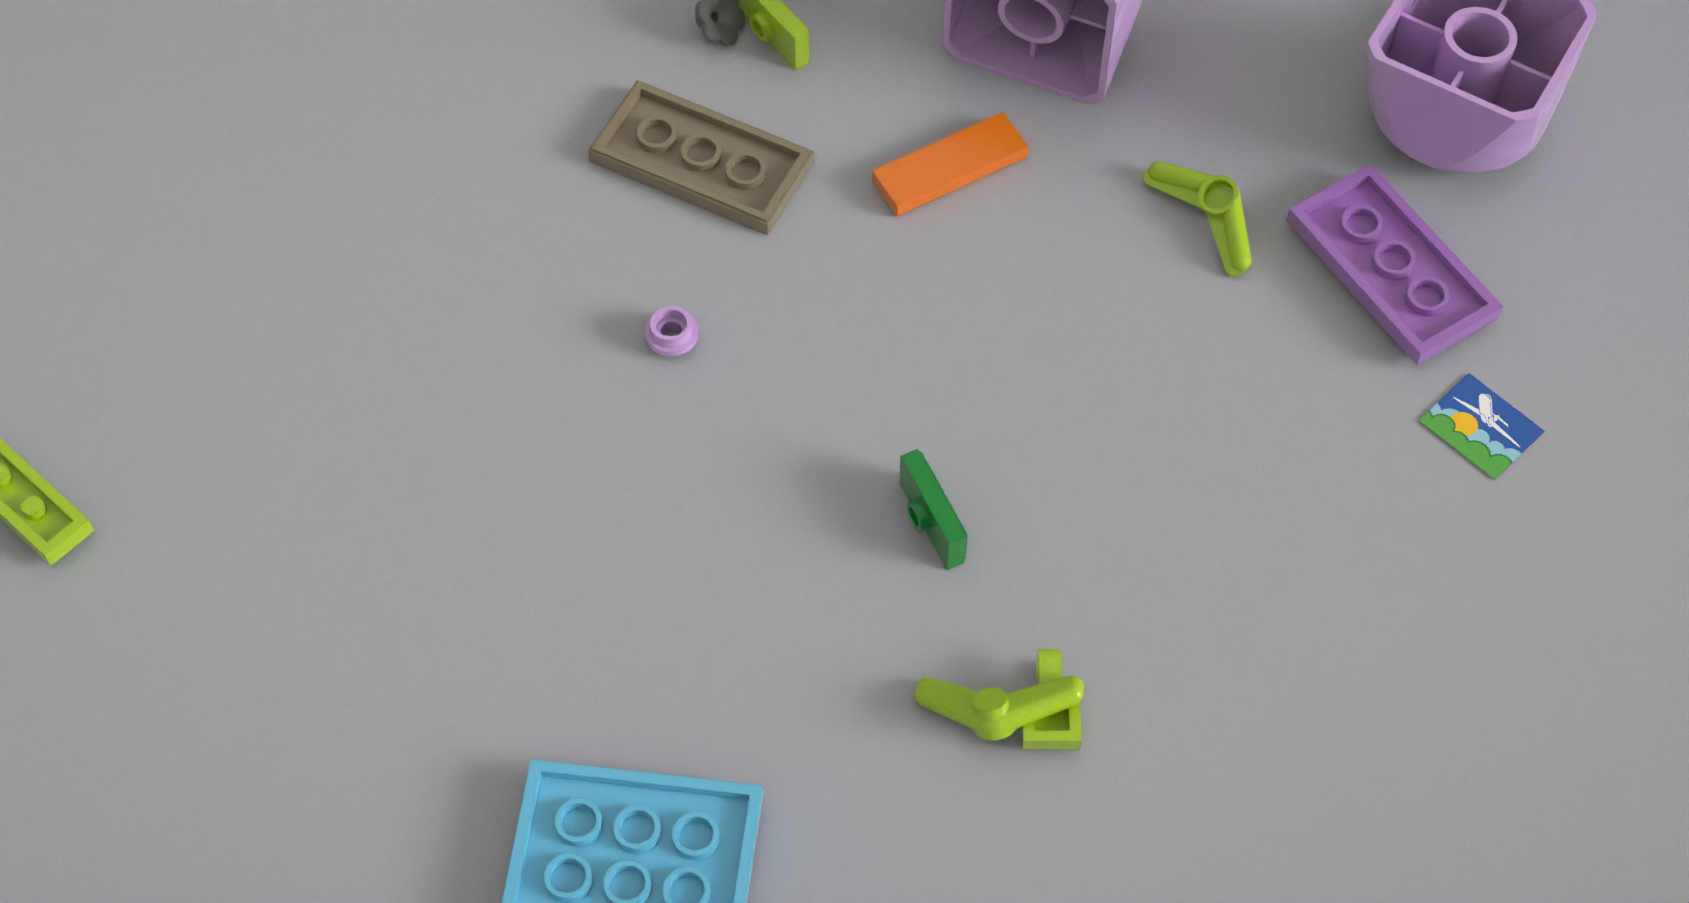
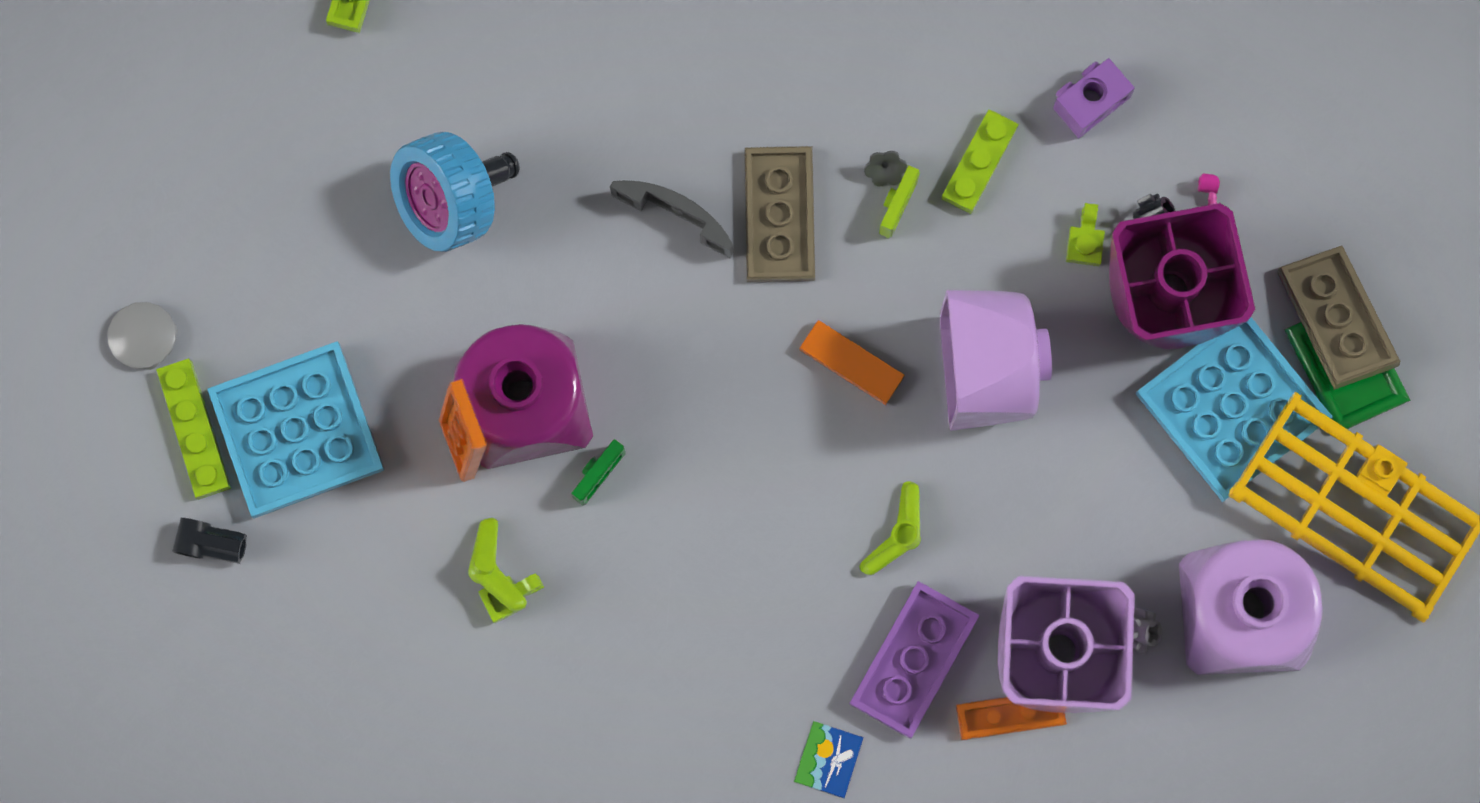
camera: 65 degrees right, 20 degrees up
lavender plate [645,305,698,357] -> none
none -> dark azure wheel [390,132,520,252]
none -> orange tile [438,379,487,482]
none -> magenta piece [454,324,593,469]
none -> dark grey slope [610,180,734,258]
none -> orange tile [955,697,1067,740]

